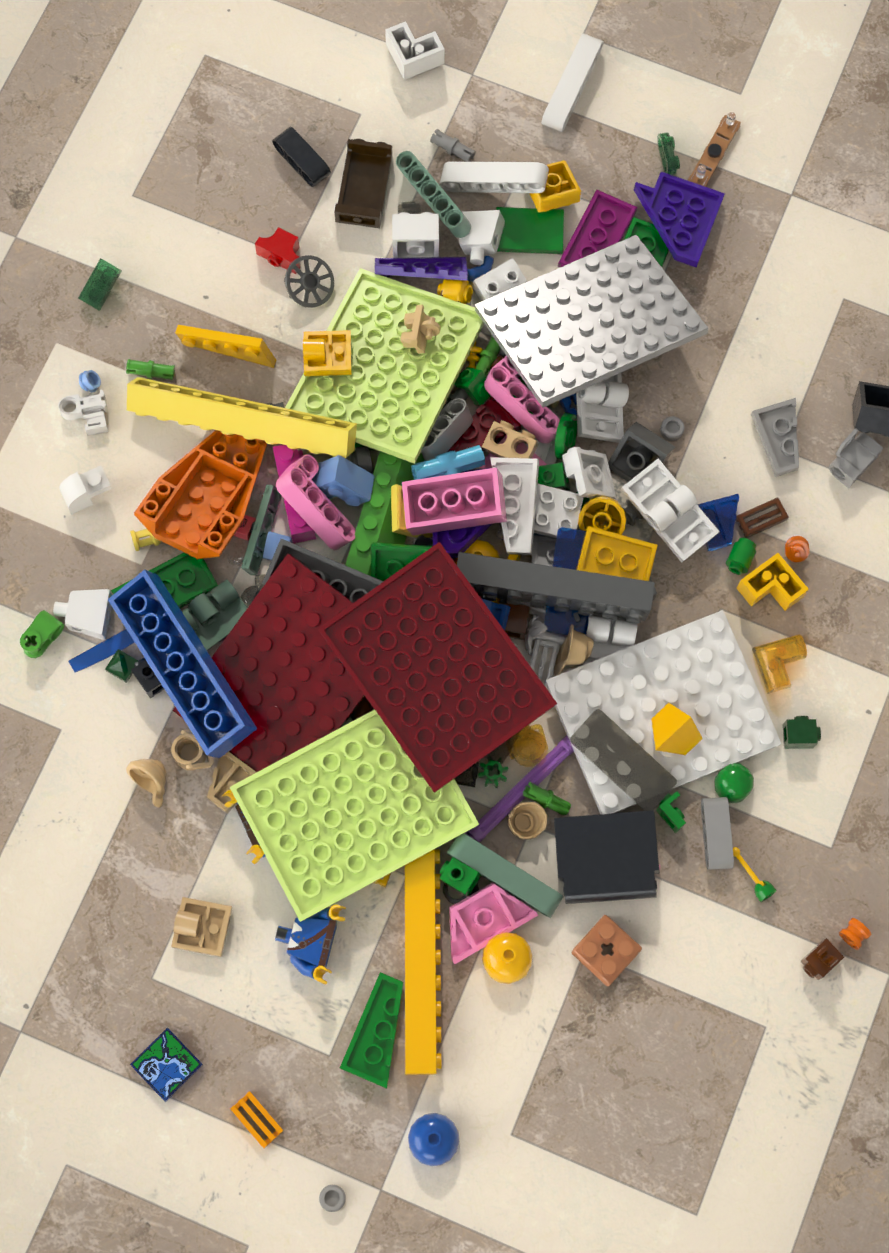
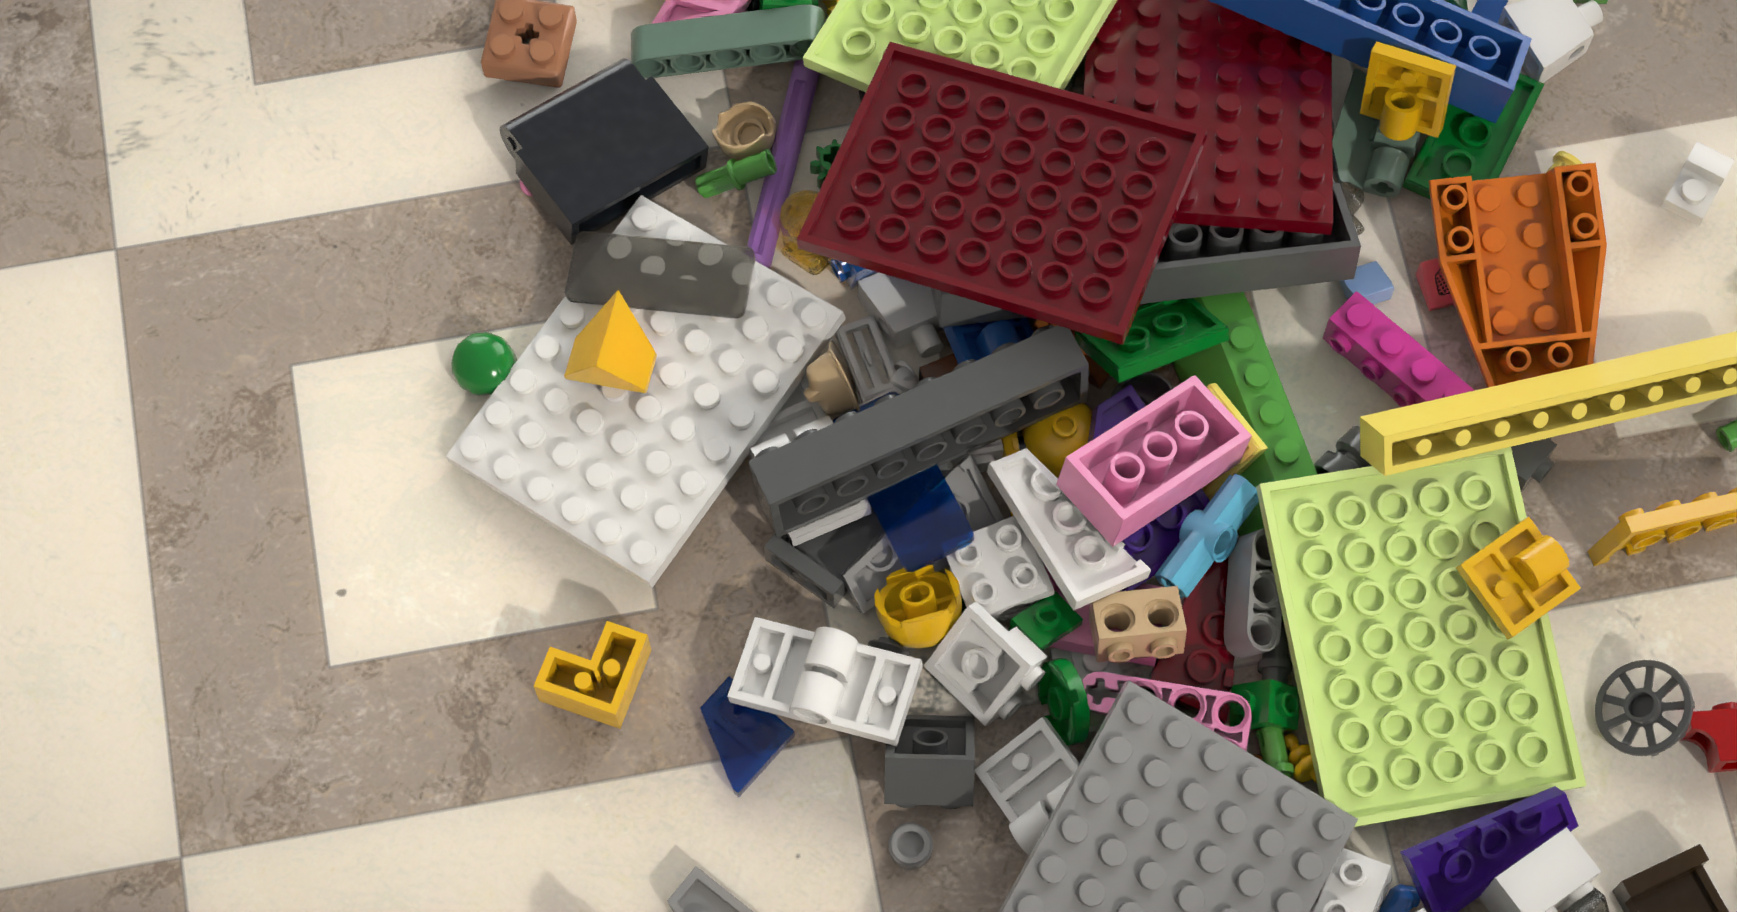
camera: 150 degrees right, 5 degrees down
sand green piece [228,485,281,576] -> none
bright pink beam [276,455,355,550] -> none
medium blue brick [312,455,374,506] -> none
tan hips [400,305,441,354] -> none
yellow head [437,279,473,304] -> none
yellow tile [576,526,658,581] -> none
green bracket [656,791,686,833] -> none
light grey beam [701,797,734,870] -> none
green brick [726,538,756,575] -> none
hinge [733,847,777,902] -> none
reddish brown tile [735,497,789,538] -> none
clear yellow brick [752,634,807,694] -> none
dark green brick [782,716,821,749] -> none
orange wheel [785,536,809,562] -> none
reddish brown brick [801,938,844,980] -> none
orange wheel [839,918,872,950] -> none
none -> yellow plate [1360,41,1456,141]

